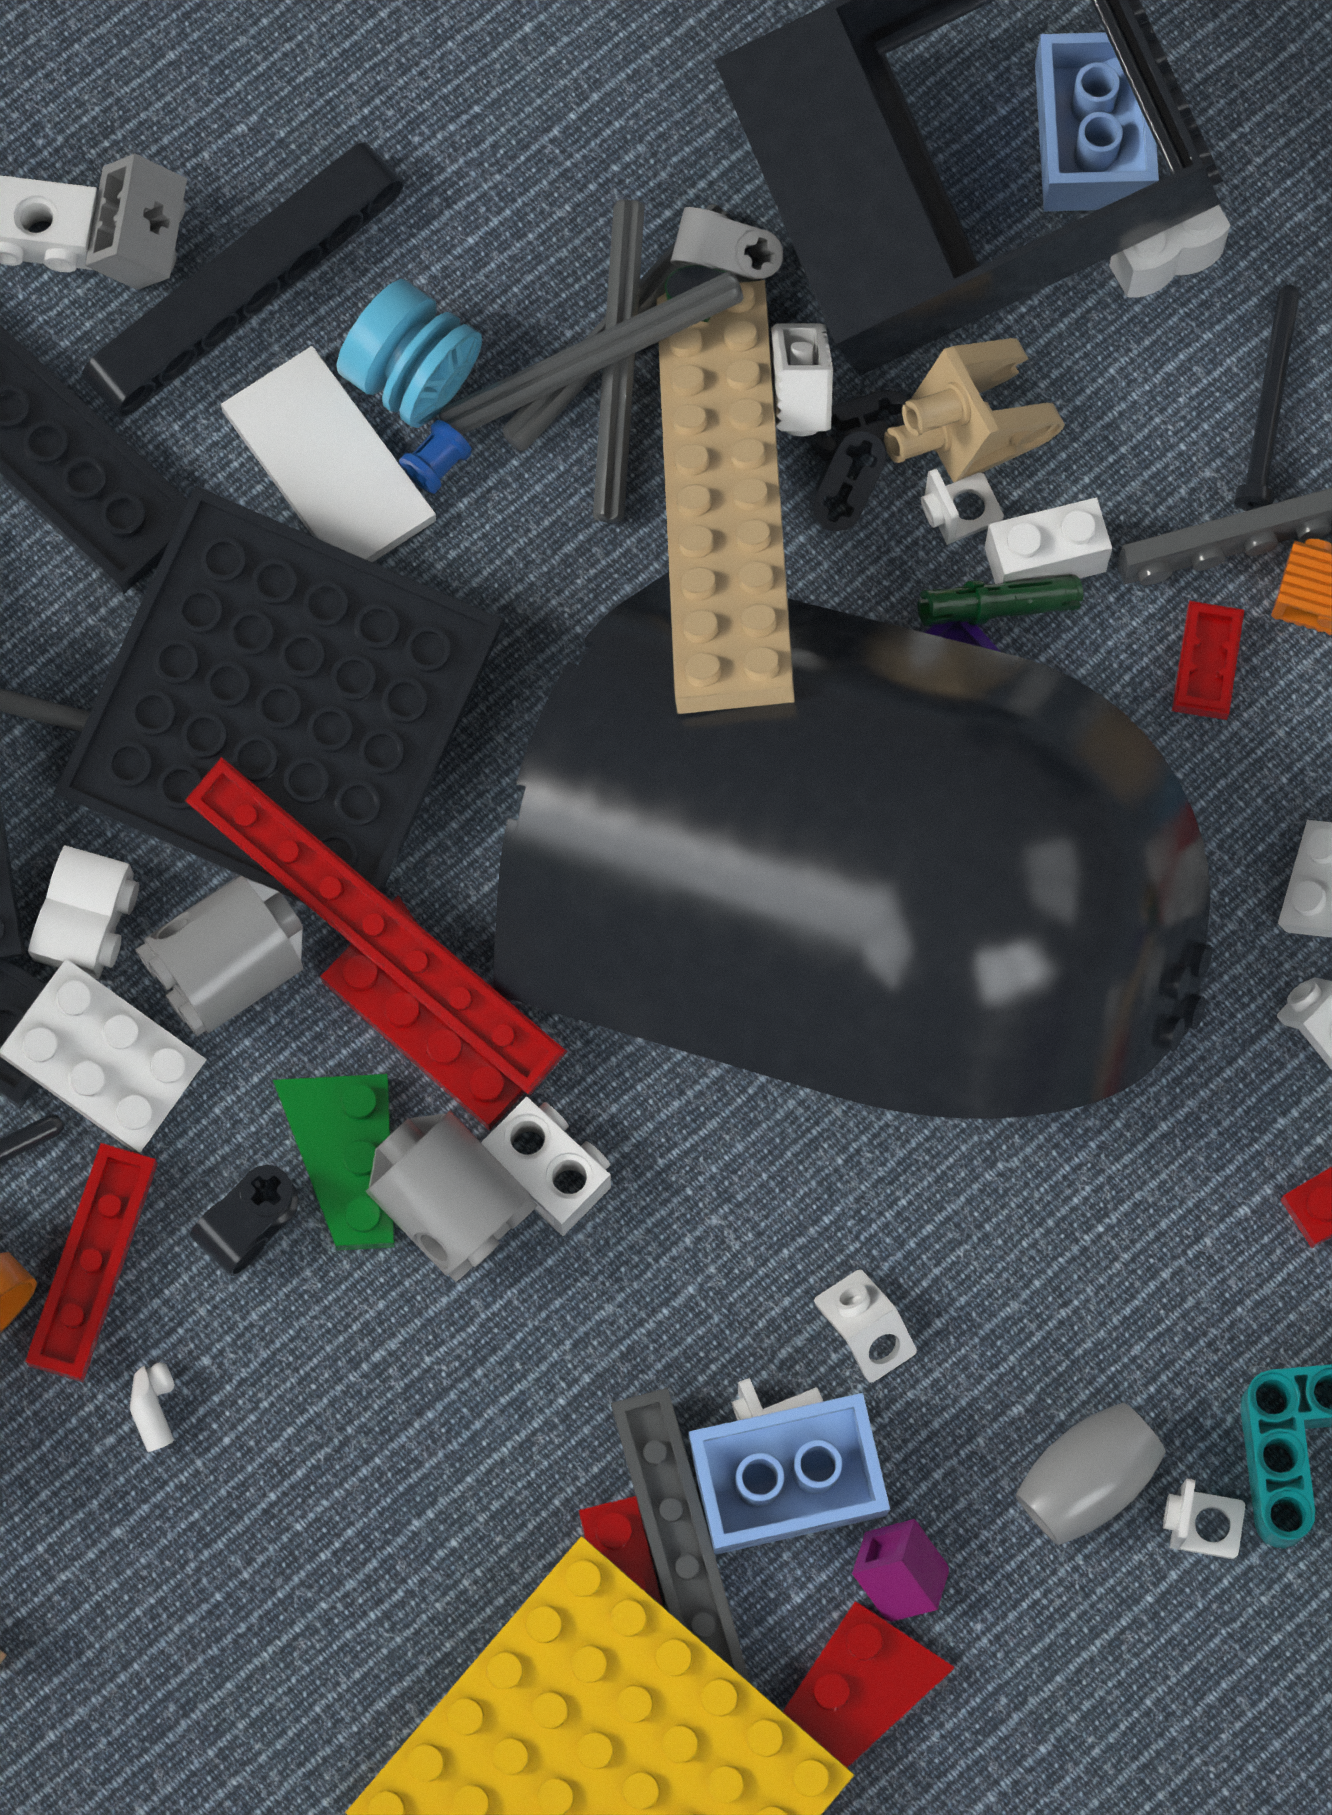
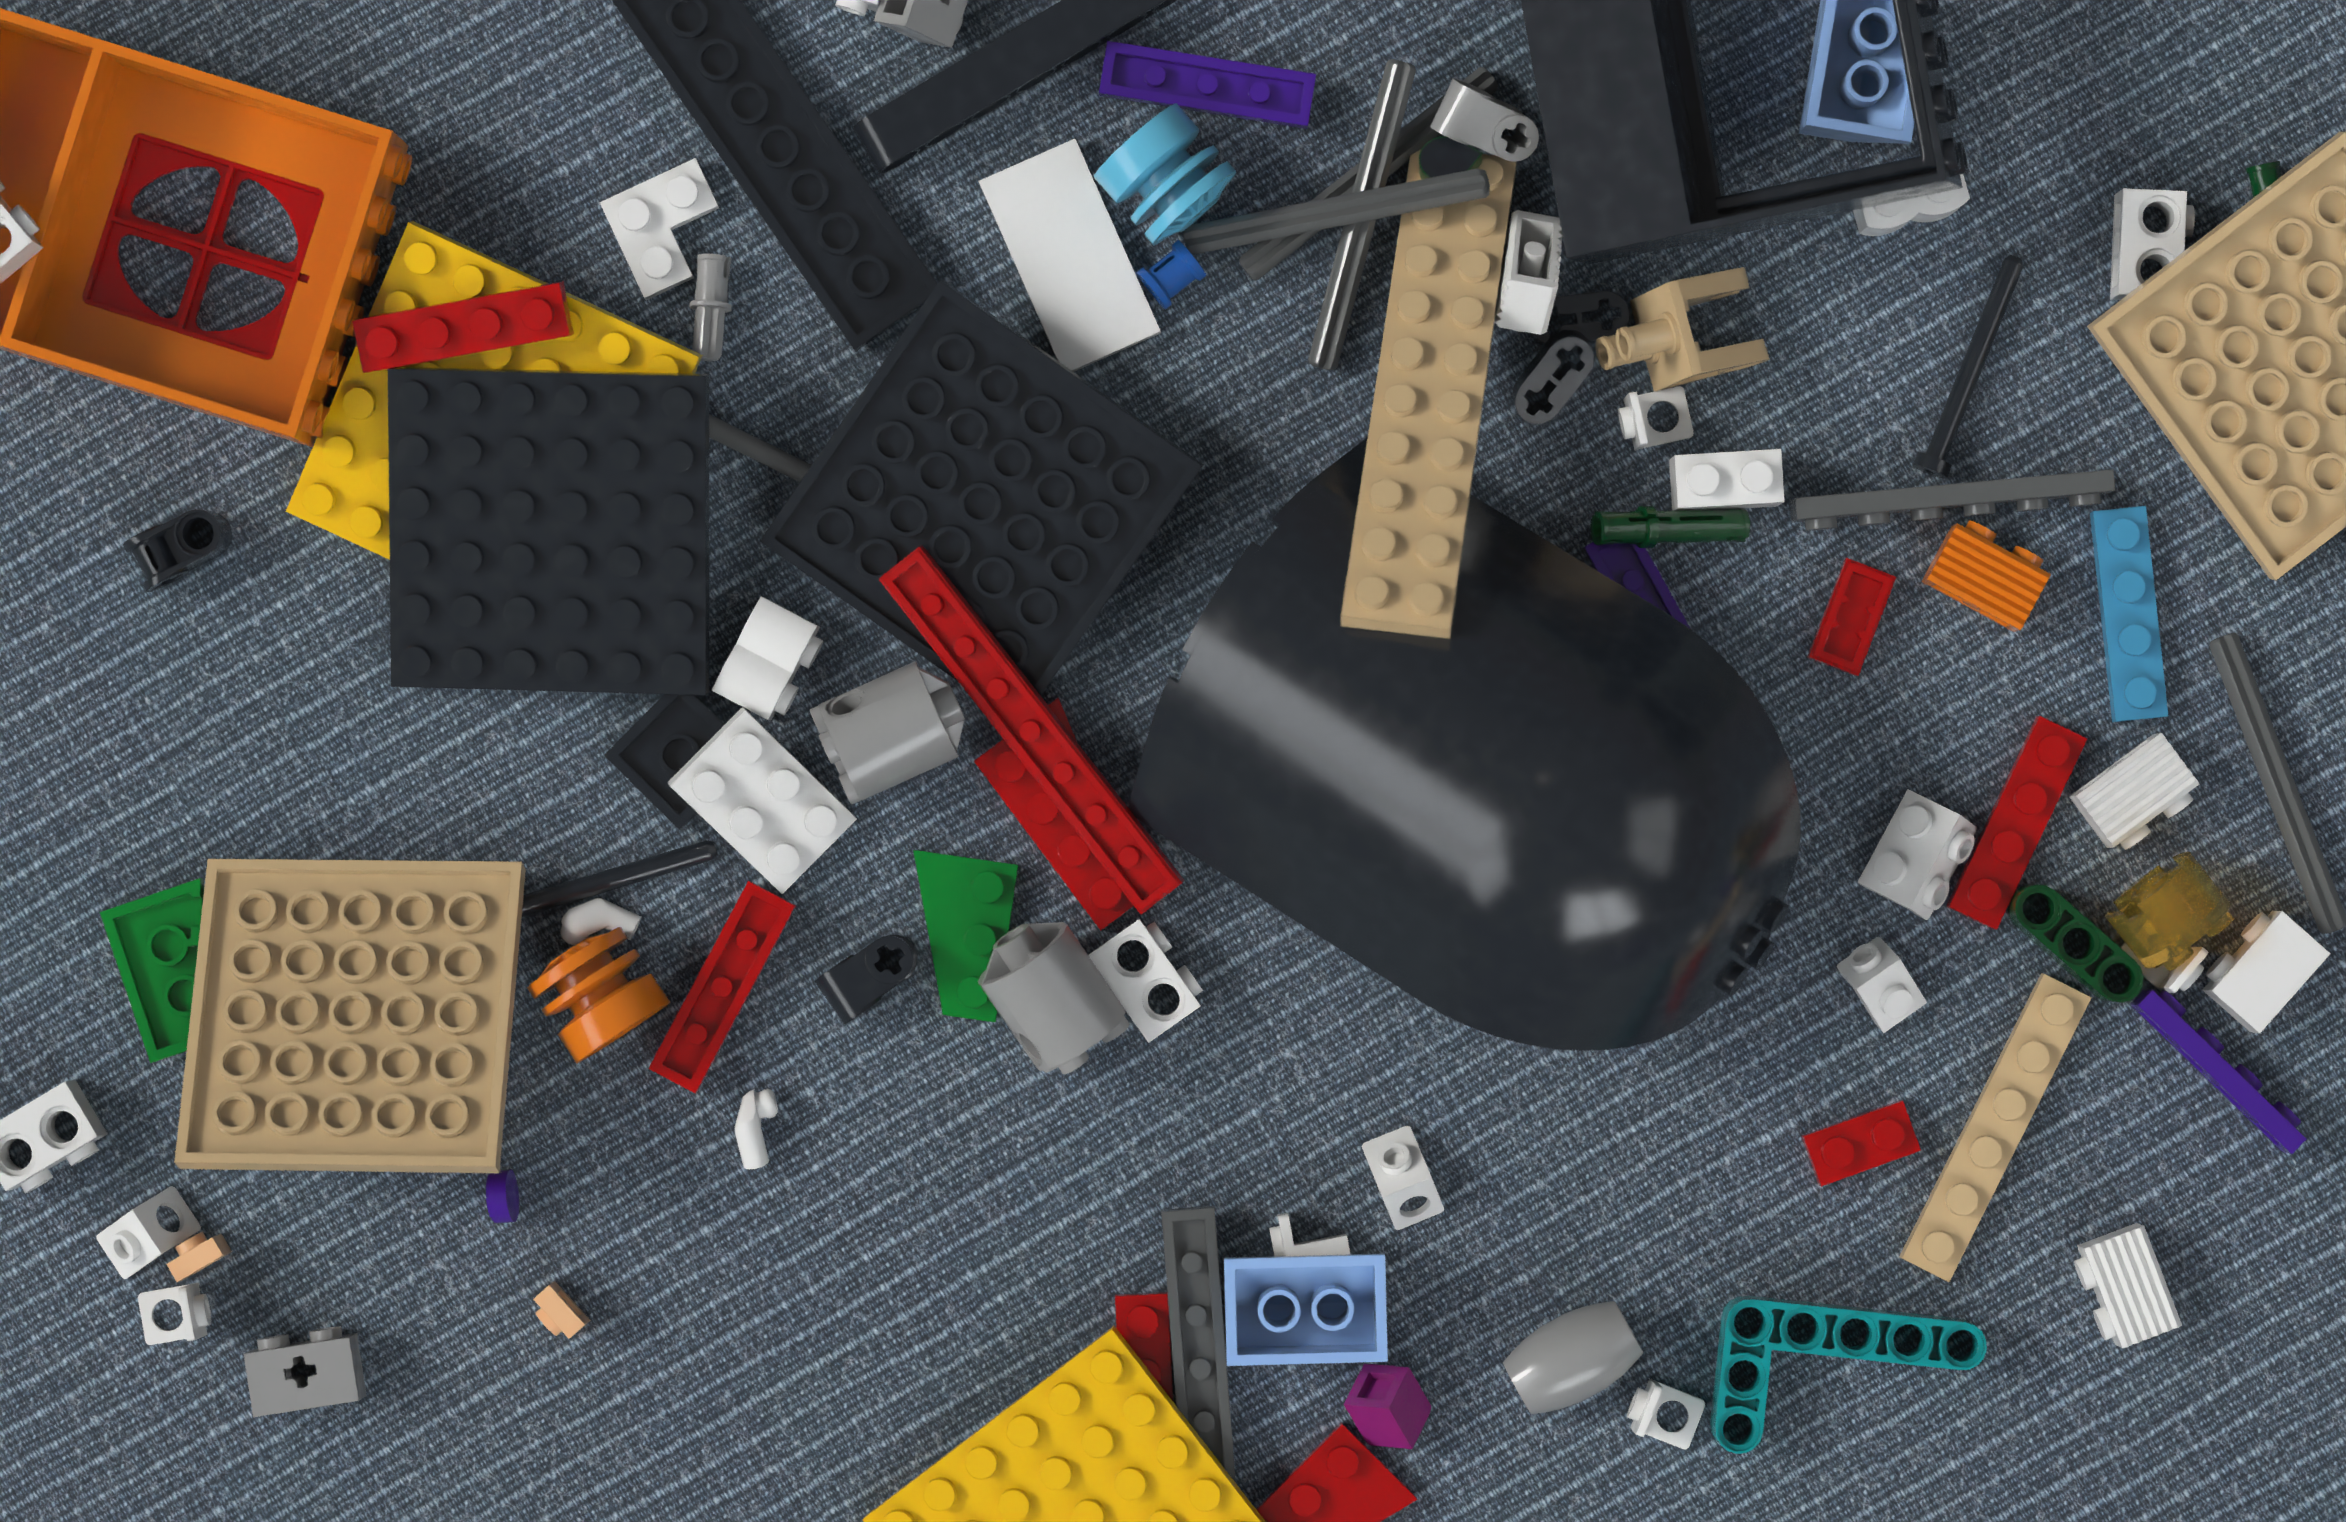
camera: 15 degrees right, 15 degrees up
none -> dark purple plate [1099,41,1316,129]

